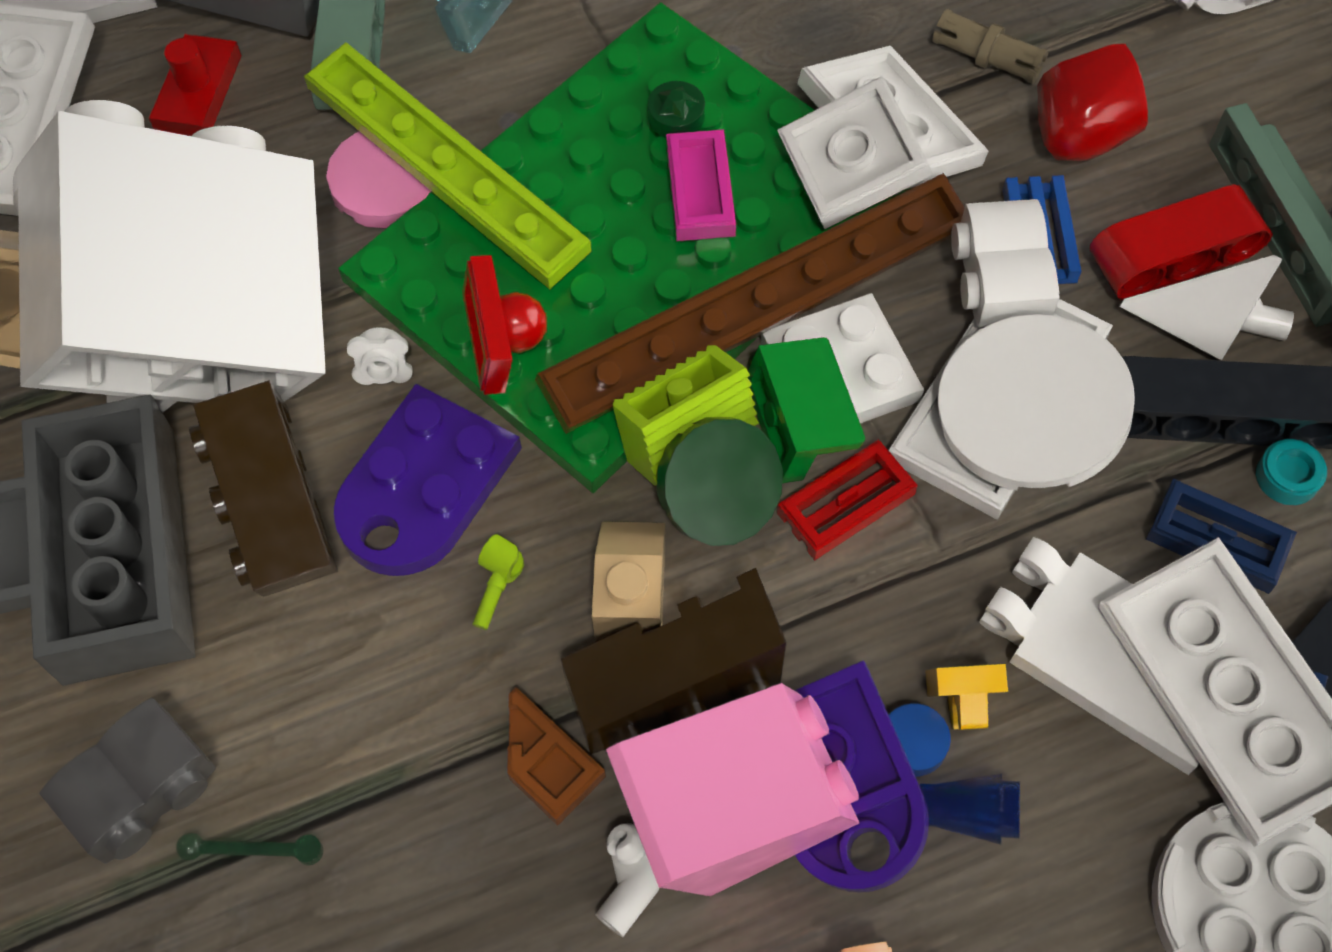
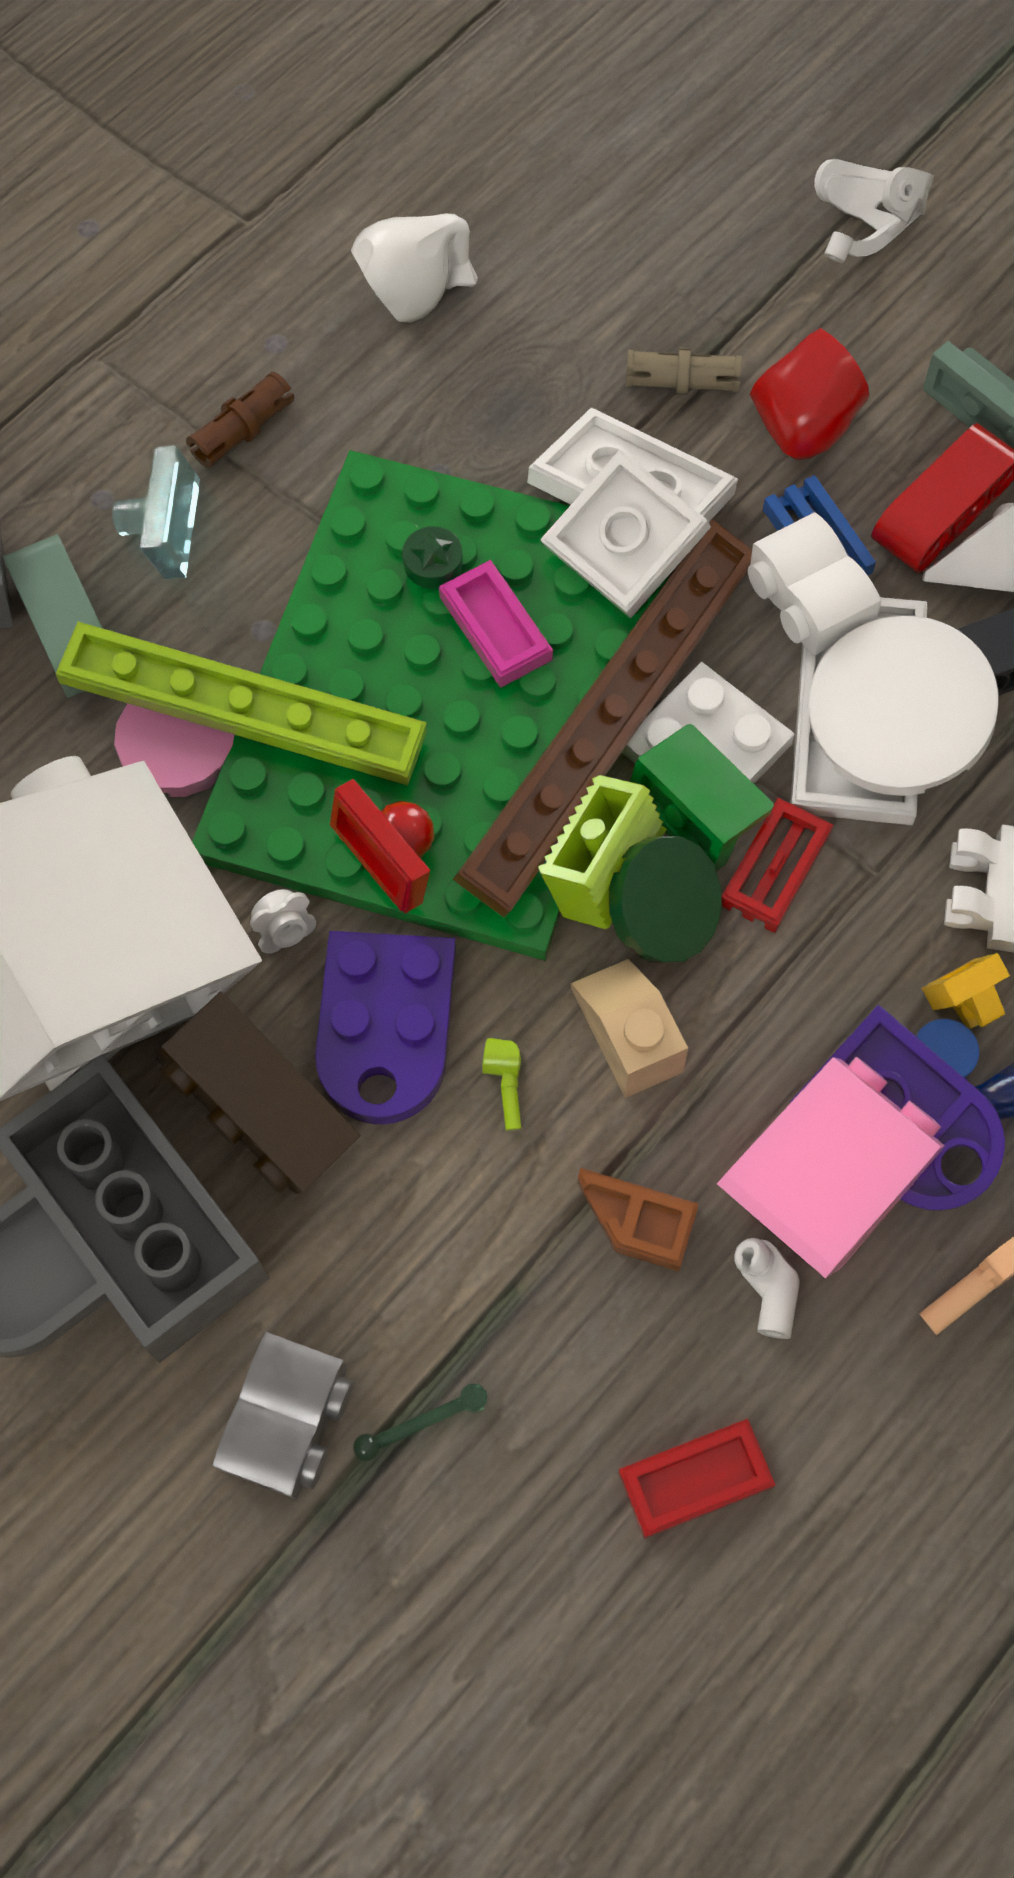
camera: 25 degrees left, 5 degrees up
dark brown wedge [561,568,787,755] -> none

